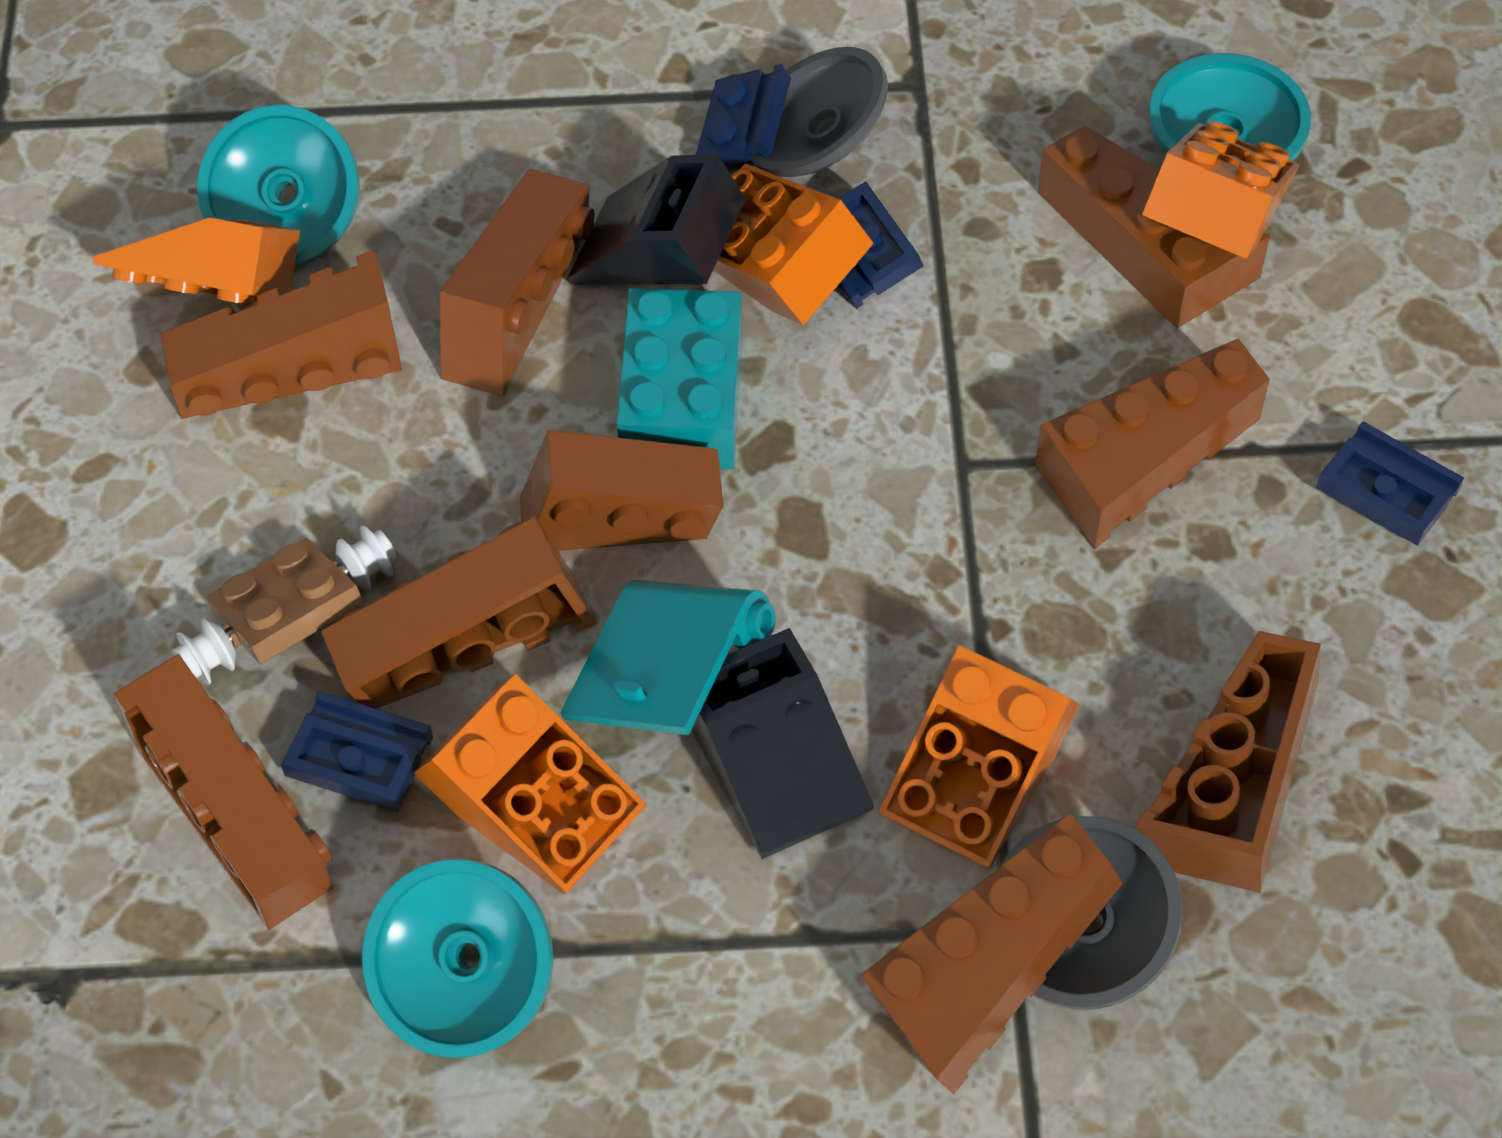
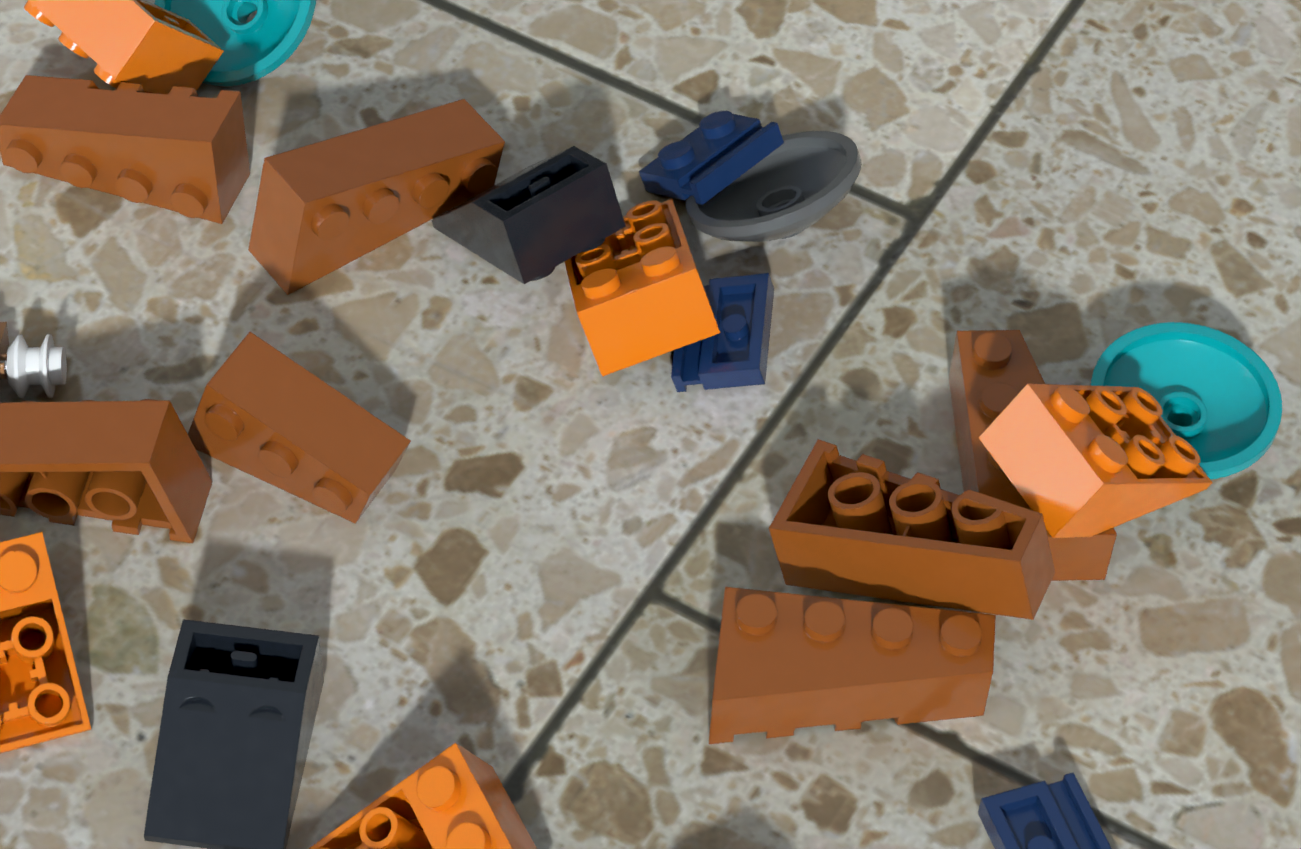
camera: 30 degrees right, 5 degrees down
teal door [560,580,776,735] -> none
teal brick [617,288,743,469] -> none
none -> dark orange wedge [769,439,1055,620]

